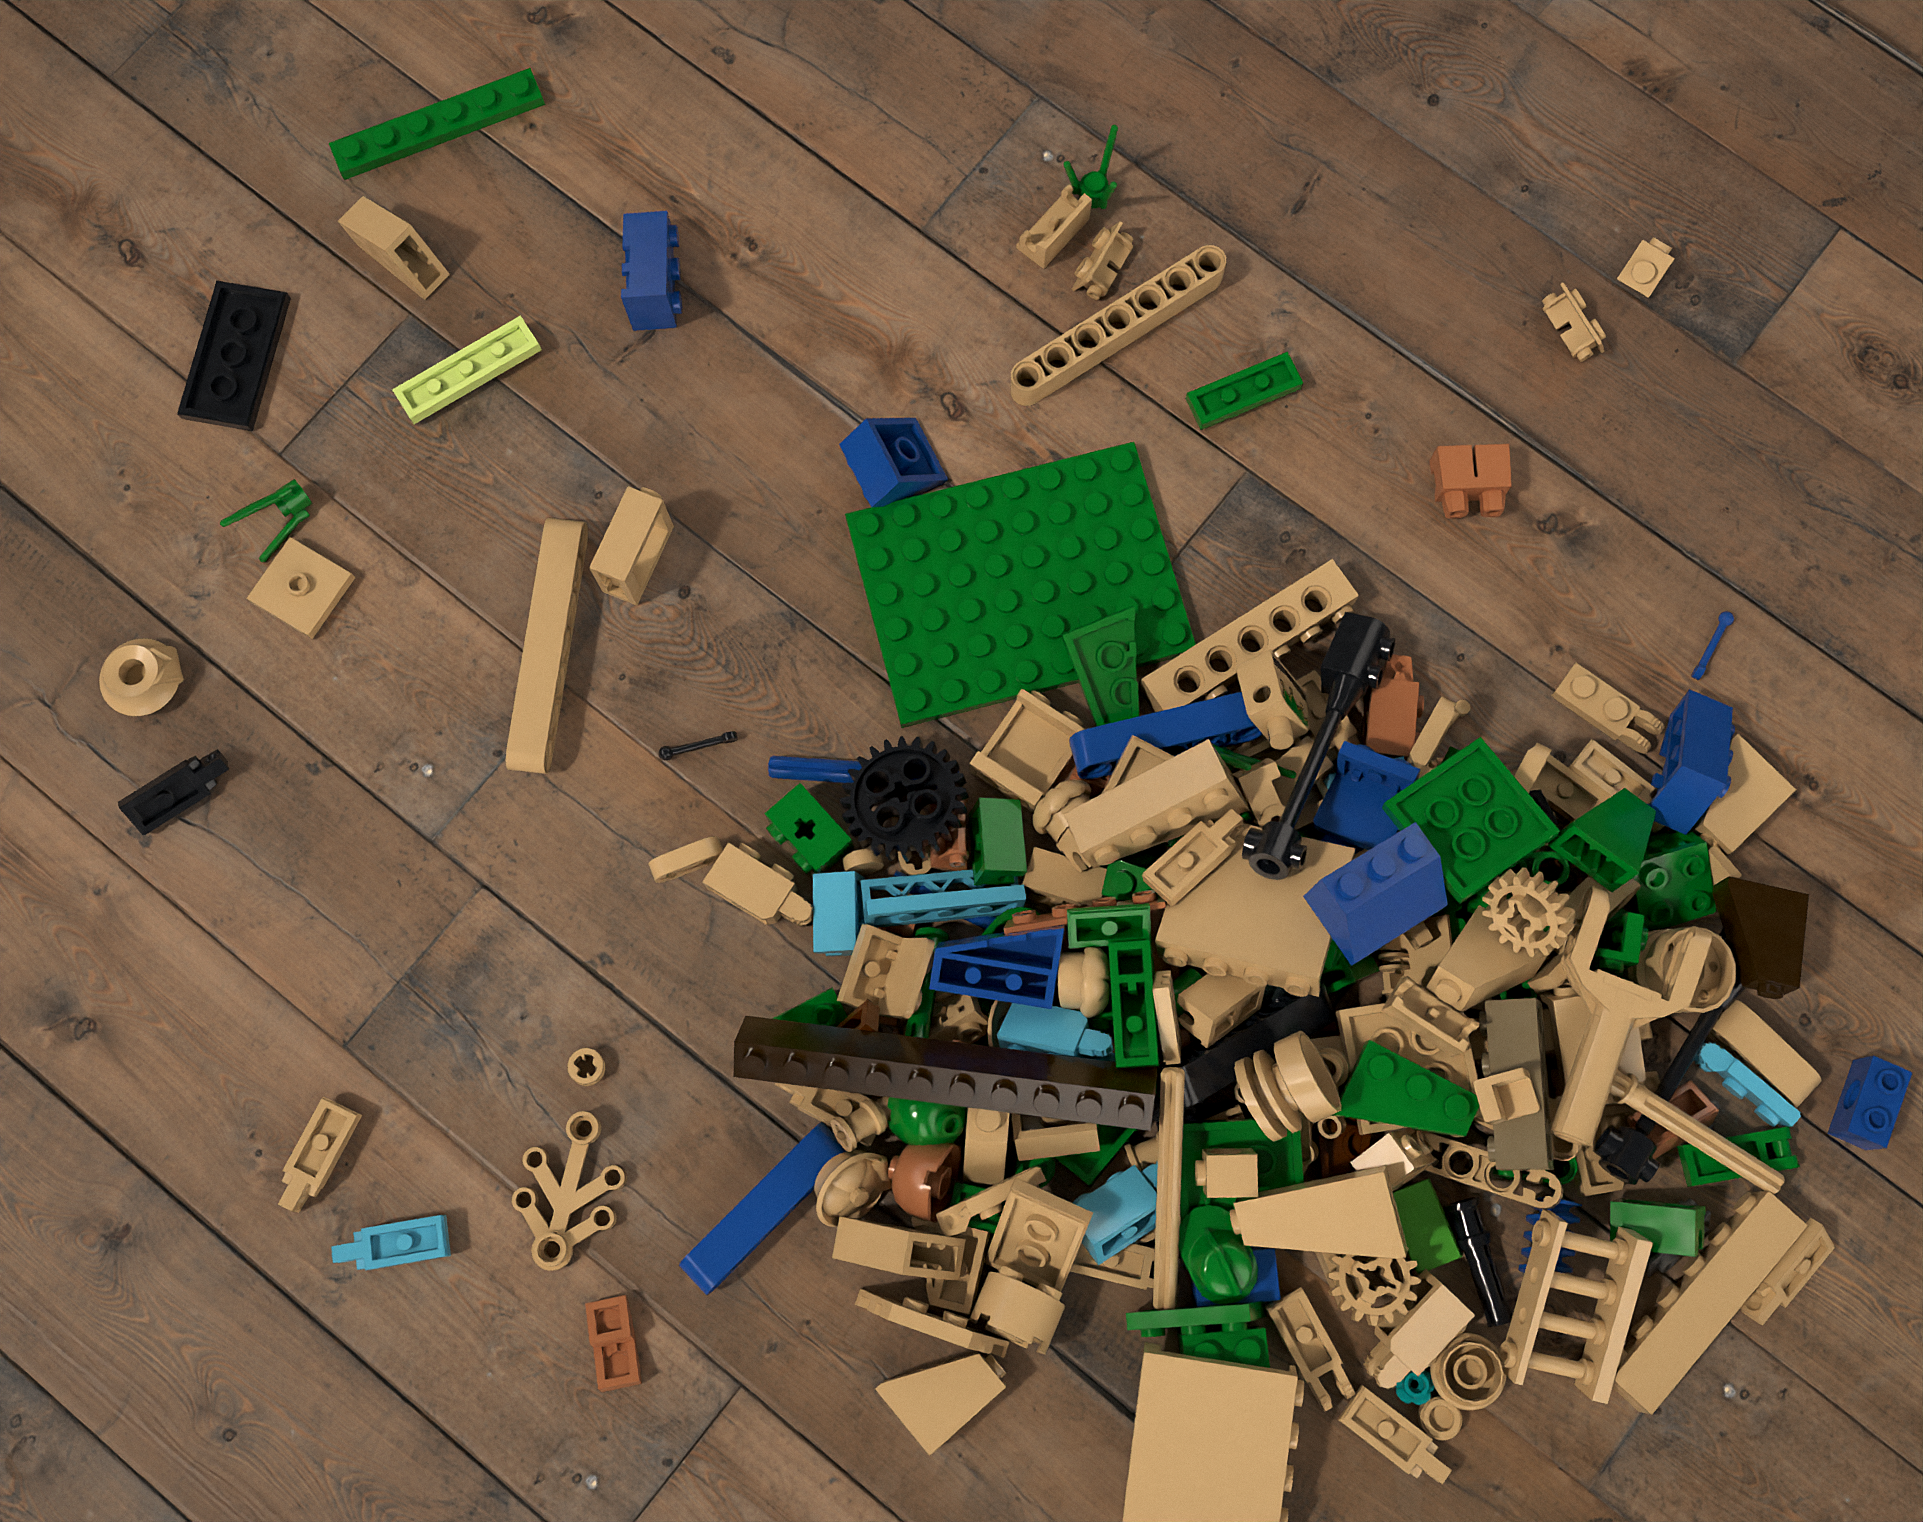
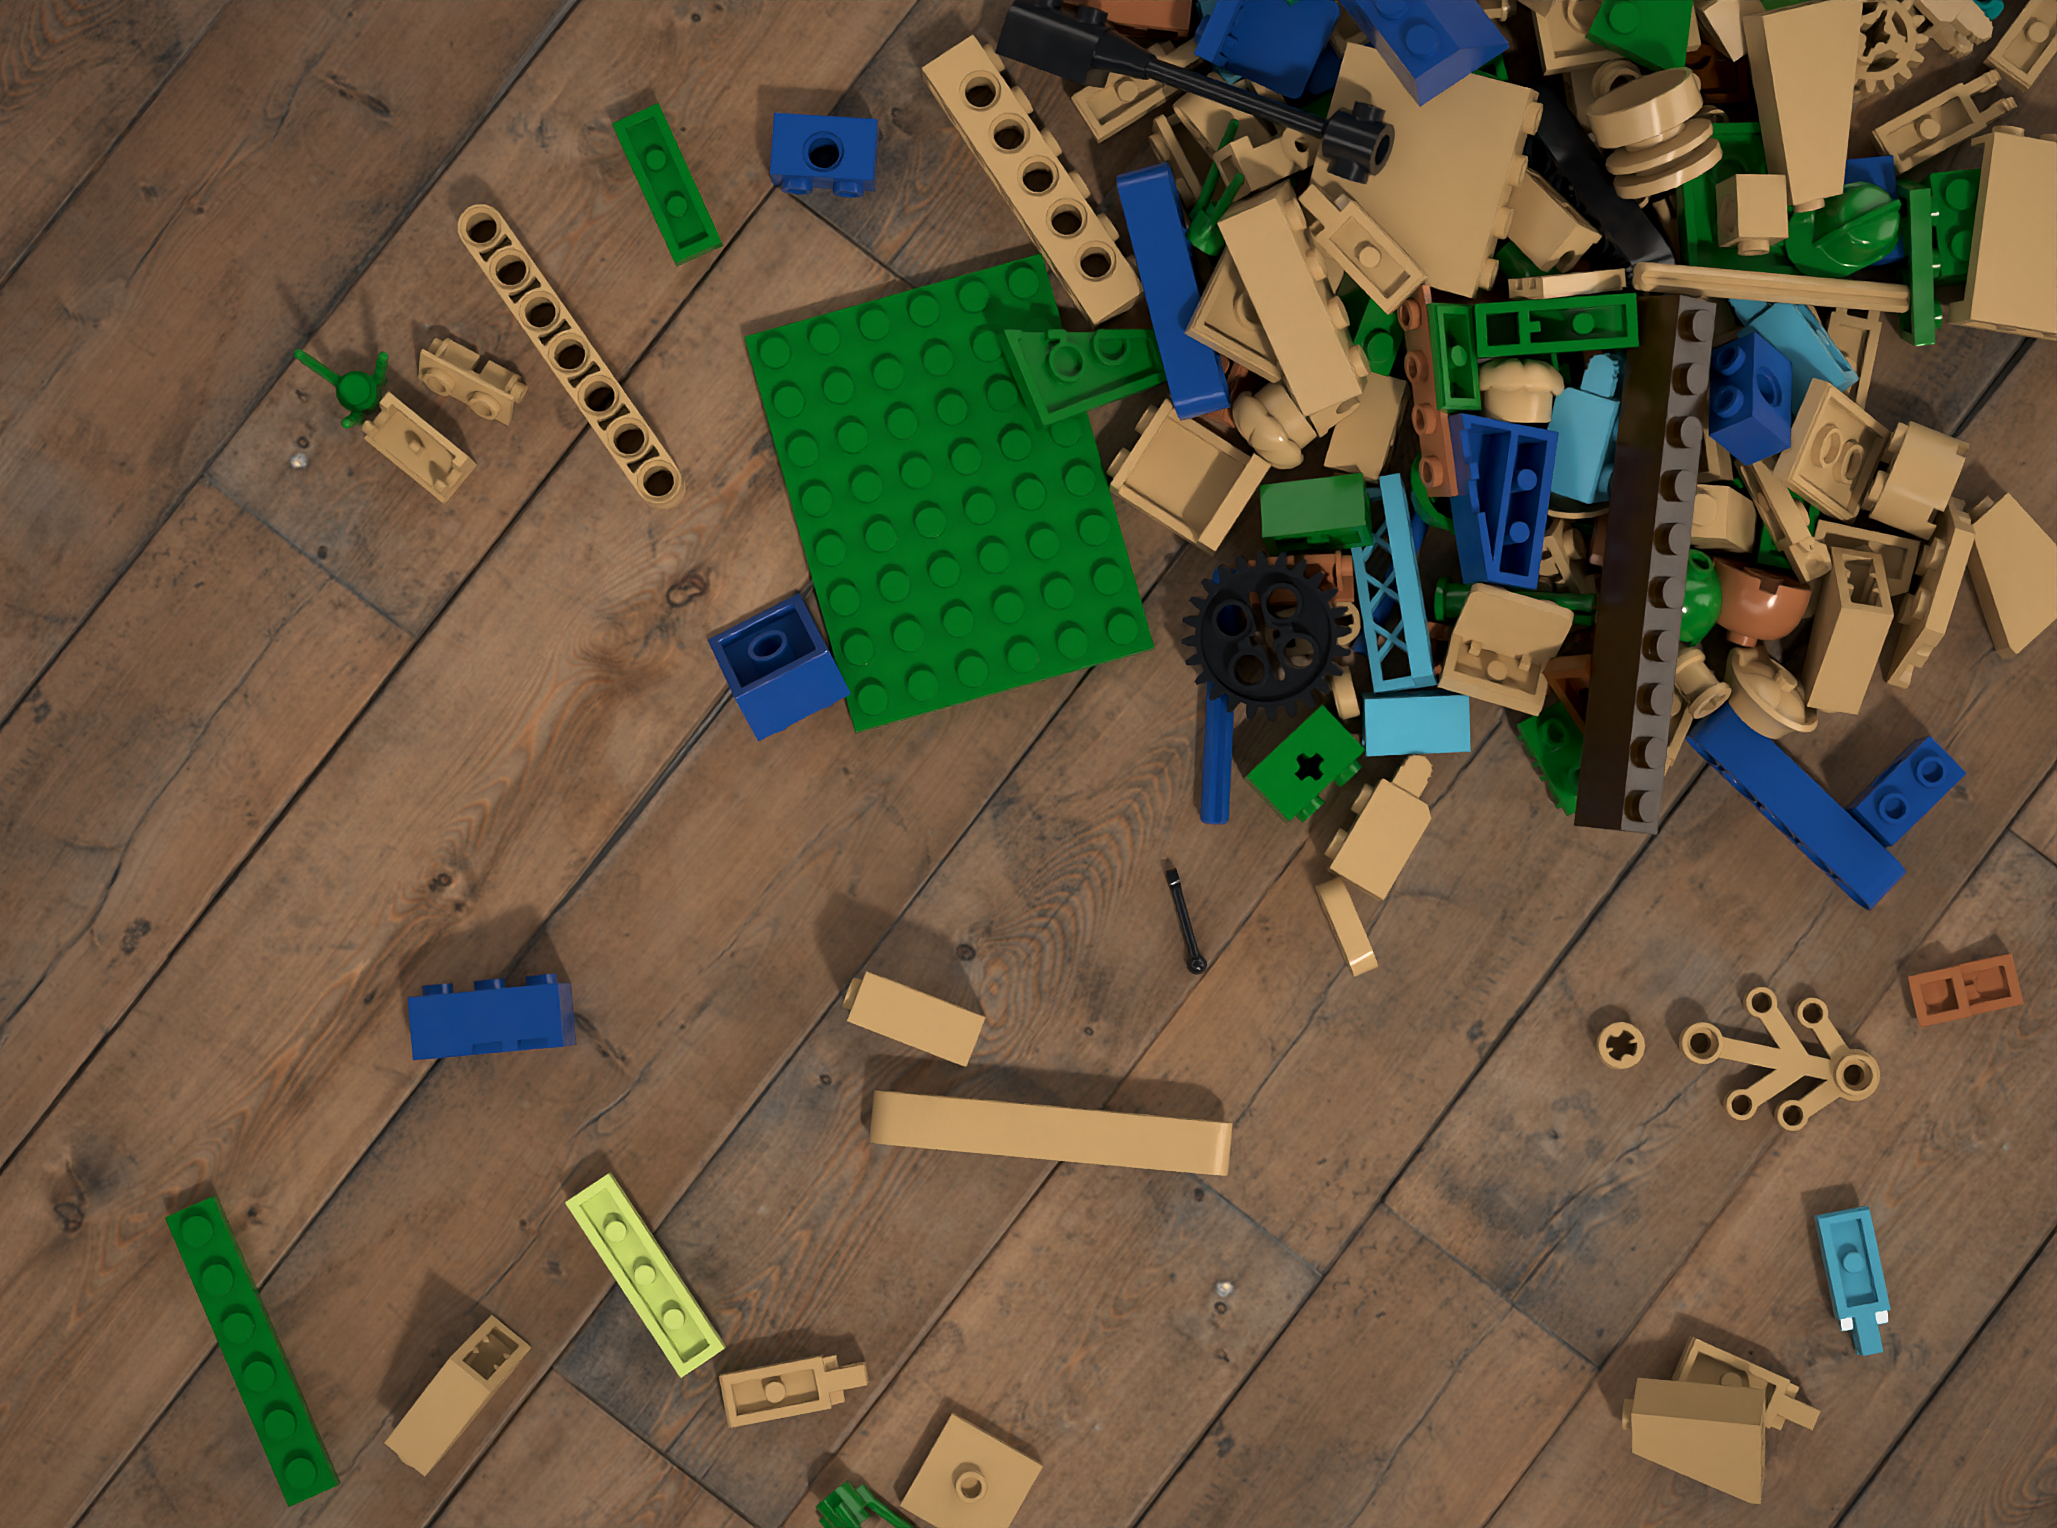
camera: 95 degrees left, 10 degrees up
tan torso [1236,649,1309,750] -> none
none -> tan hinge [719,1354,869,1428]
none -> blue brick [770,113,879,198]
none -> tan slope [1622,1378,1766,1504]
none -> blue brick [1708,331,1792,466]
none -> blue brick [1844,736,1967,847]

